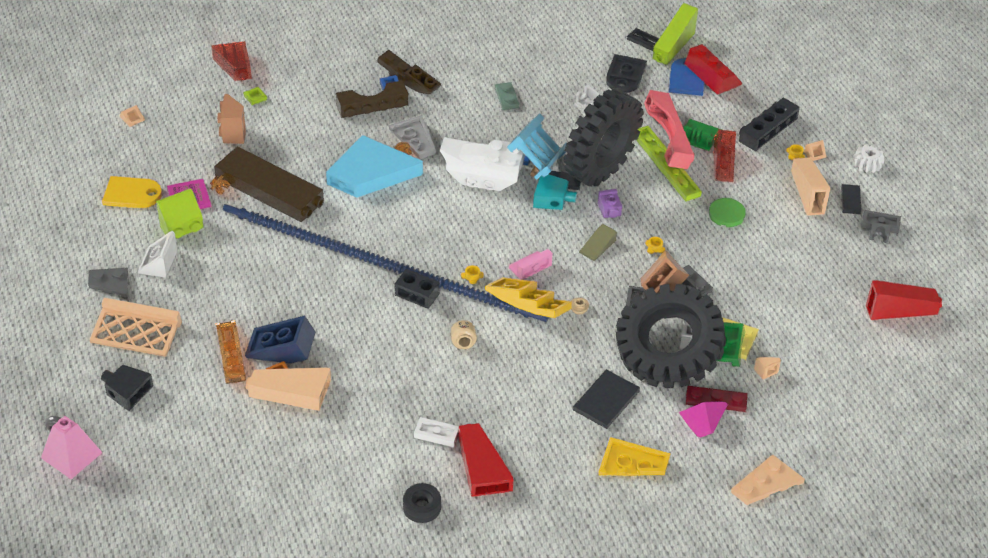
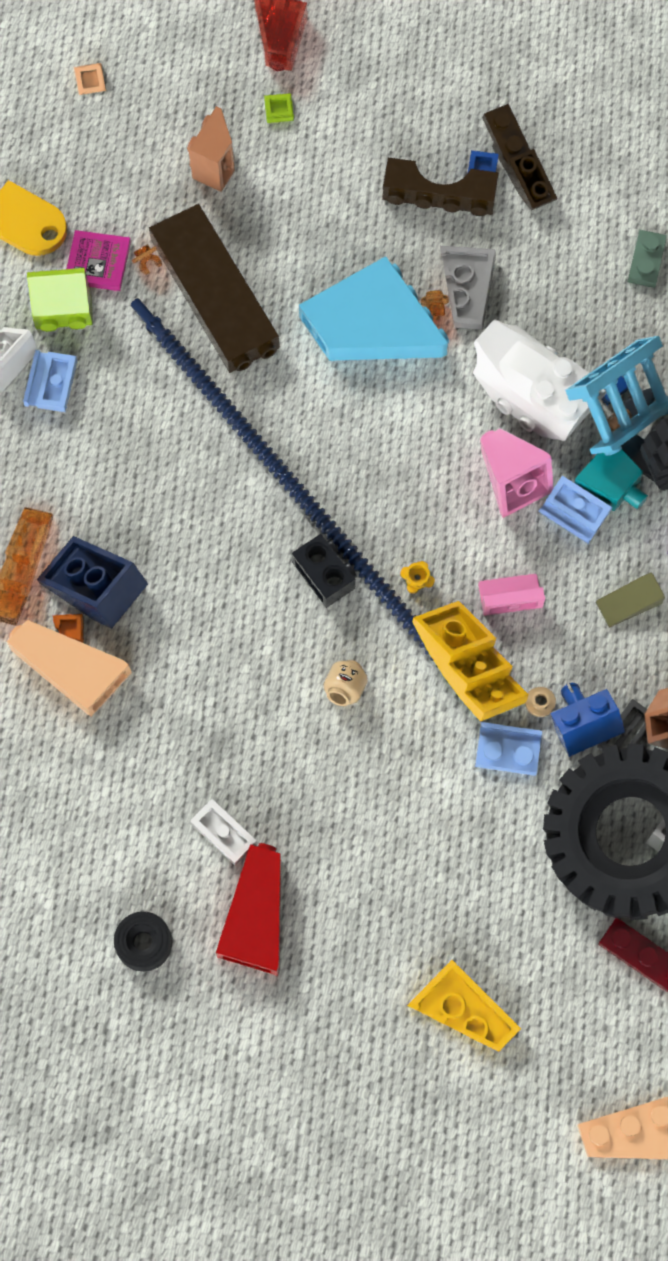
camera: 30 degrees right, 25 degrees up
black tile [573,369,640,429] -> none
dark pink slope [679,402,728,438] -> none
none -> light blue plate [23,350,77,412]
none -> light blue plate [475,722,542,776]
none -> bright pink slope [480,429,554,518]
none -> light blue plate [539,476,612,544]
none -> blue brick [550,683,625,757]

